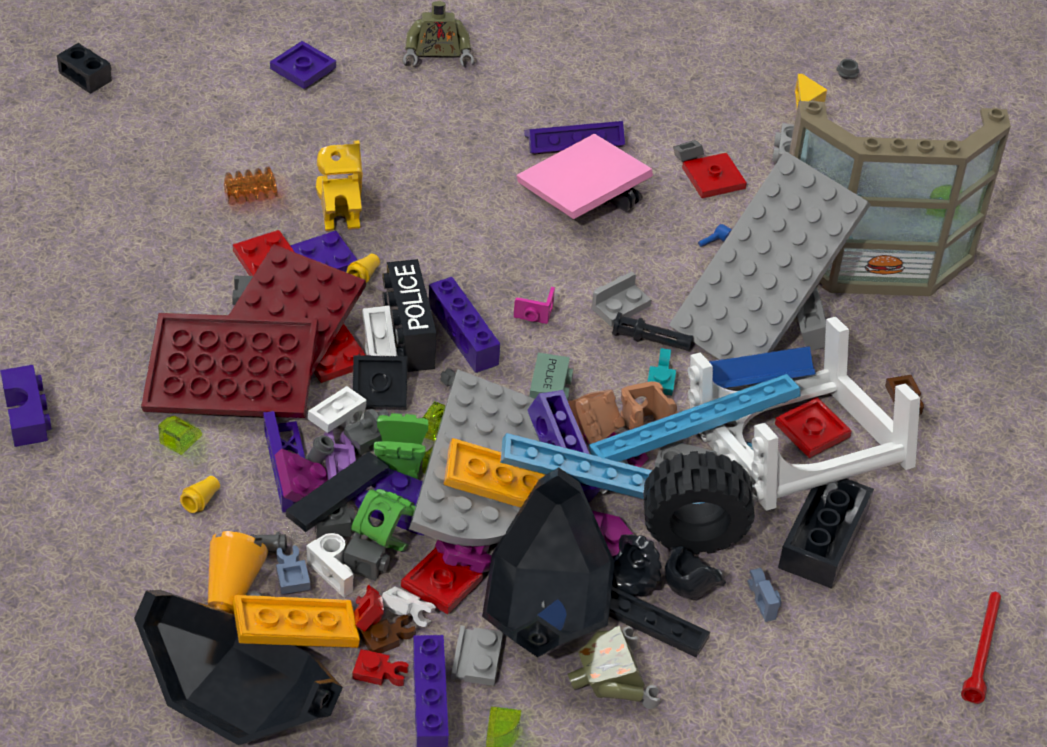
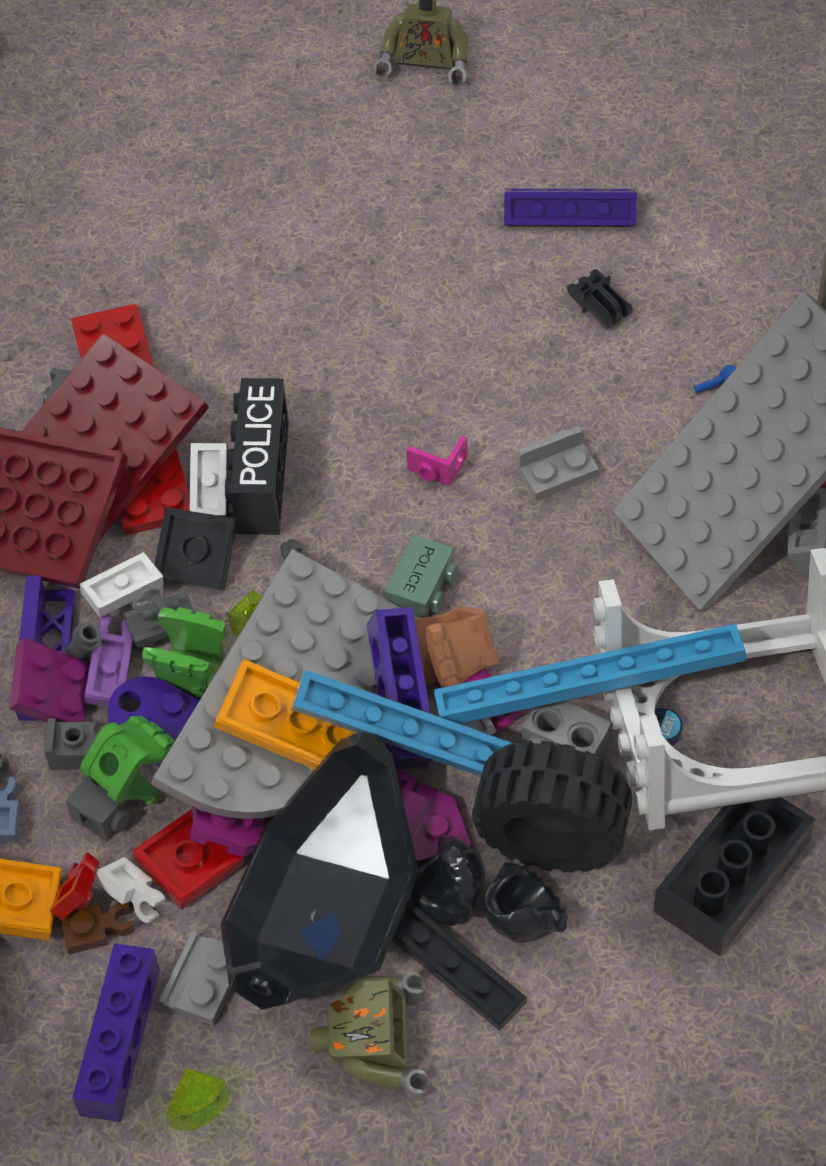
camera: 20 degrees right, 10 degrees up
clear orange piece [224,166,278,204] -> none
dark purple plate [270,41,336,89] -> none
black tile [286,451,389,532] -> none
dark purple plate [290,230,357,272] -> none
white plate [306,533,354,598] -> none
yellow piece [316,140,363,231] -> none
yellow cone [346,254,380,283] -> none
red plate [352,649,409,686] -> none
dark purple brick [428,277,500,373] -> none
bright pink tile [516,134,653,219] -> none
black pin [612,312,693,352] -> none
nougat piece [620,382,678,430] -> none
teal plate [647,348,676,396] -> none
dark grey plate [673,140,704,161] -> none
red plate [682,152,747,198] -> none
blue panel [709,346,816,388] -> none
sand blue plate [747,568,781,622] -> none
red plate [775,397,852,458] -> none

